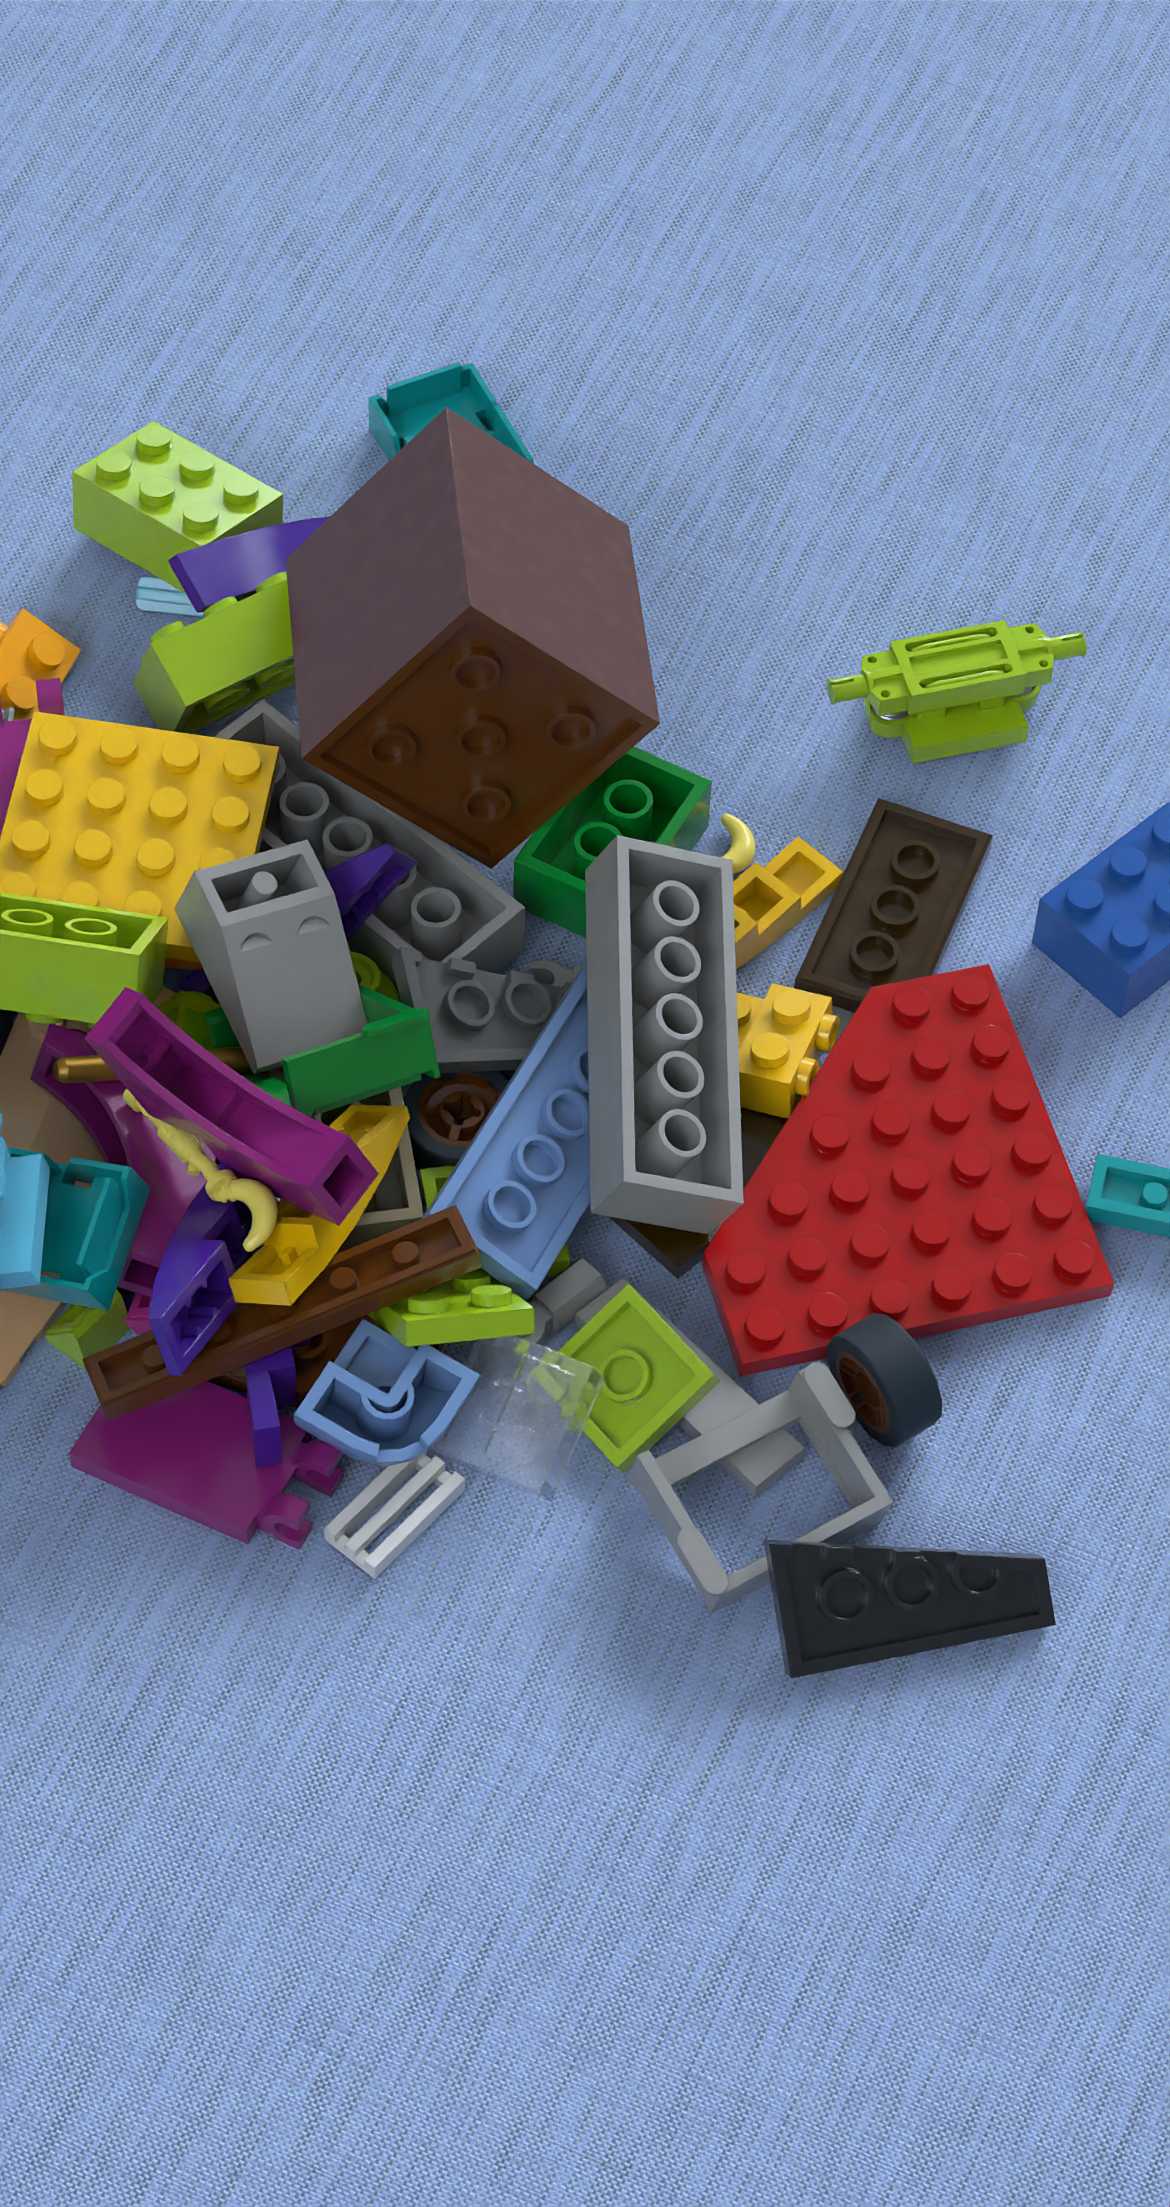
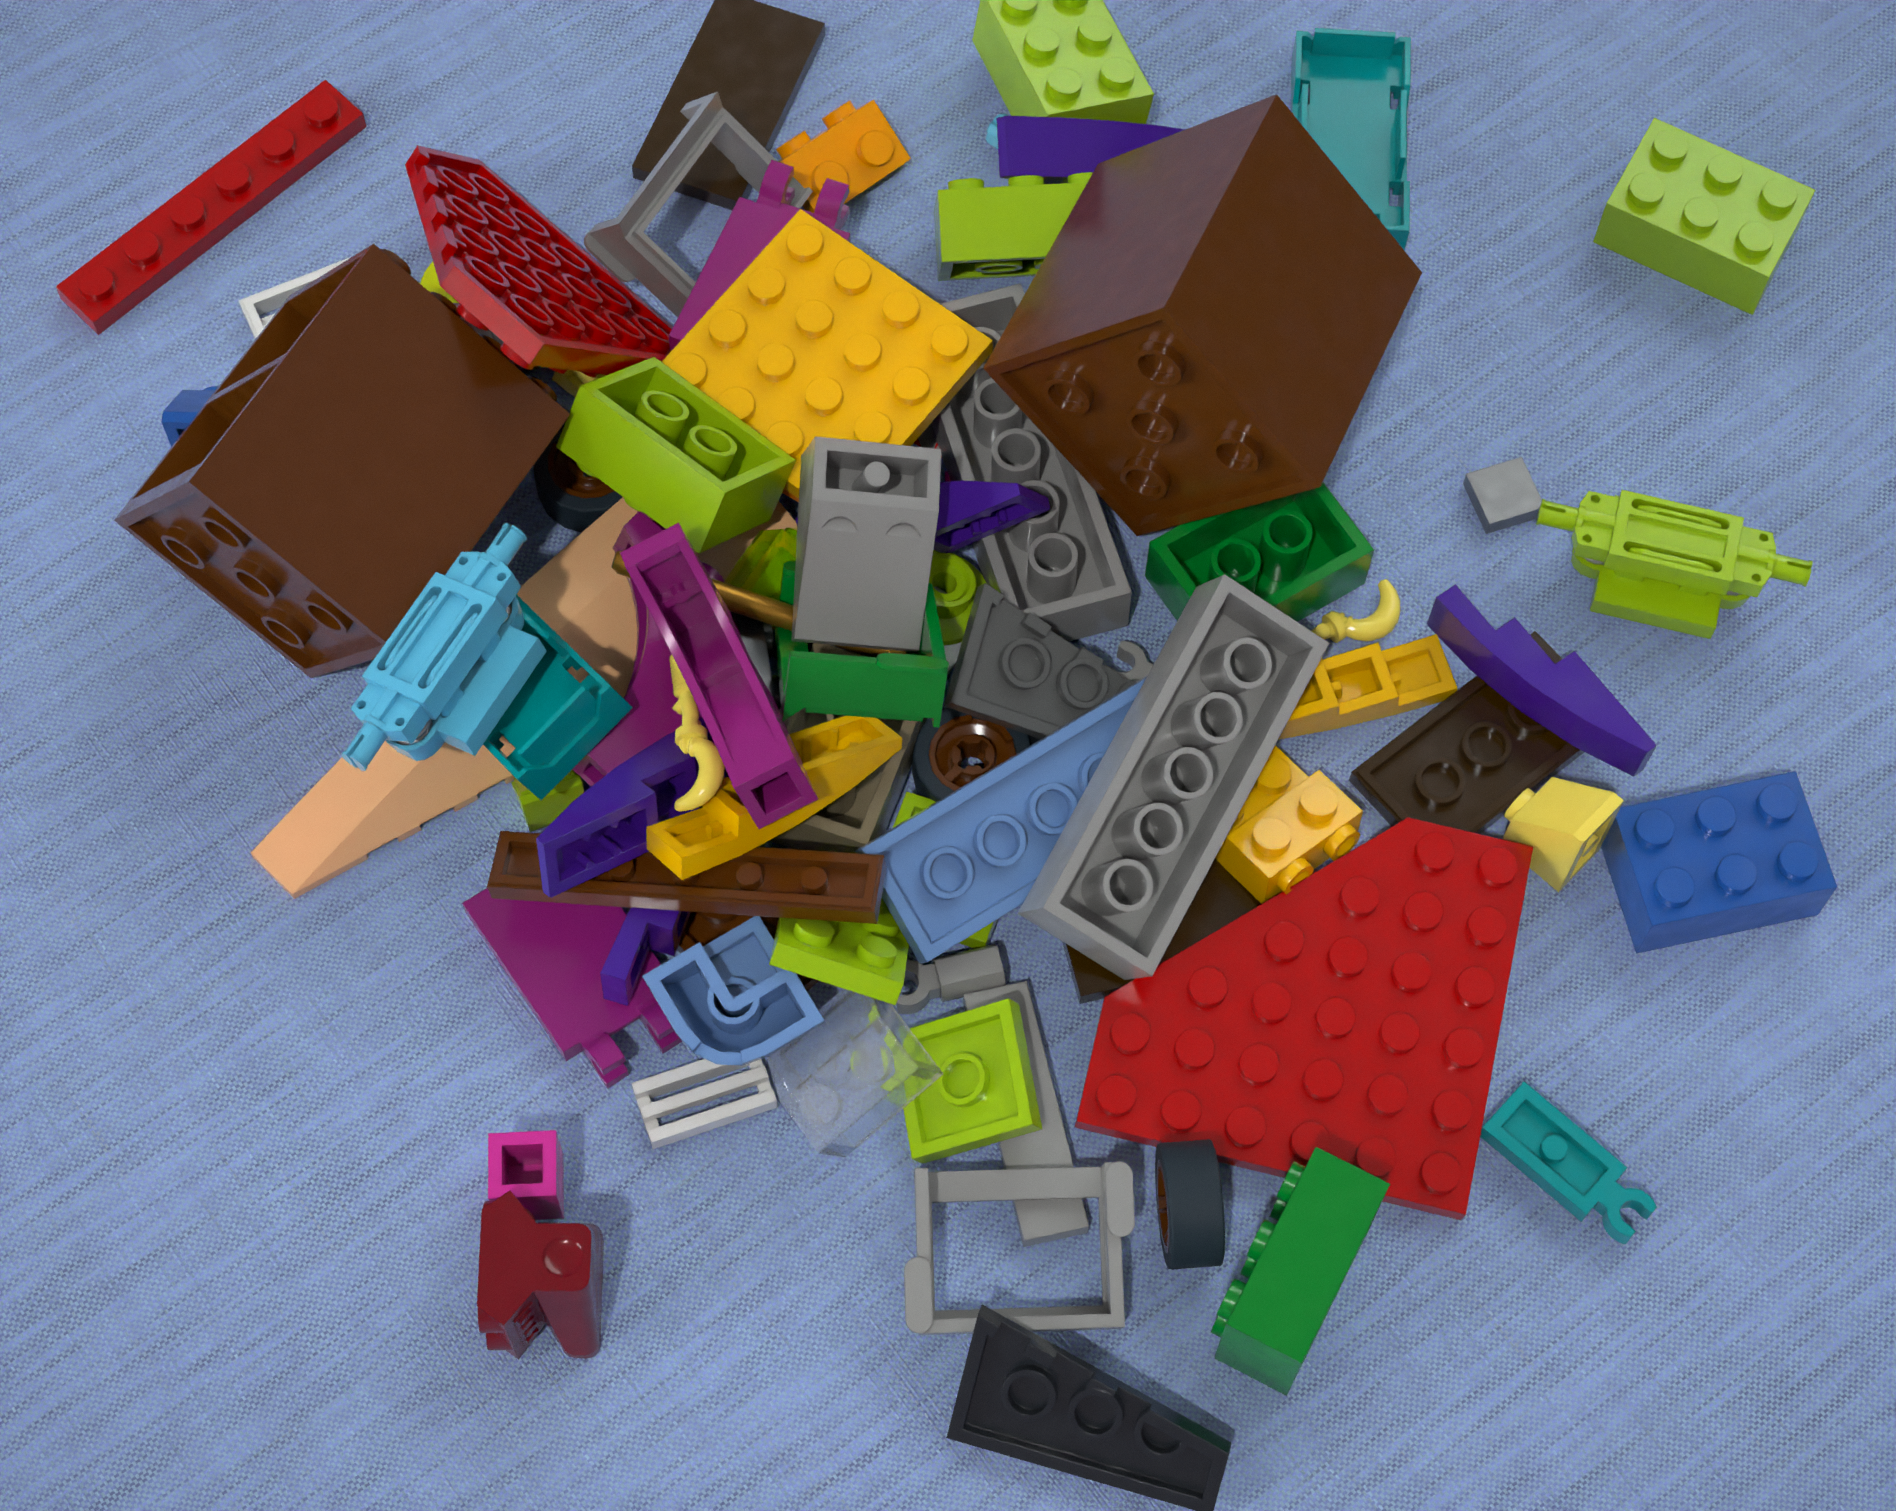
camera: 30 degrees right, 10 degrees up
none -> dark red piece [477,1190,604,1360]
none -> dark pink brick [488,1130,564,1220]
none -> green brick [1210,1147,1390,1396]
none -> dark purple slope [1427,584,1657,777]
none -> flat silver tile [1463,457,1542,534]
none -> light yellow slope [1503,777,1624,892]
none -> lime brick [1593,118,1815,315]

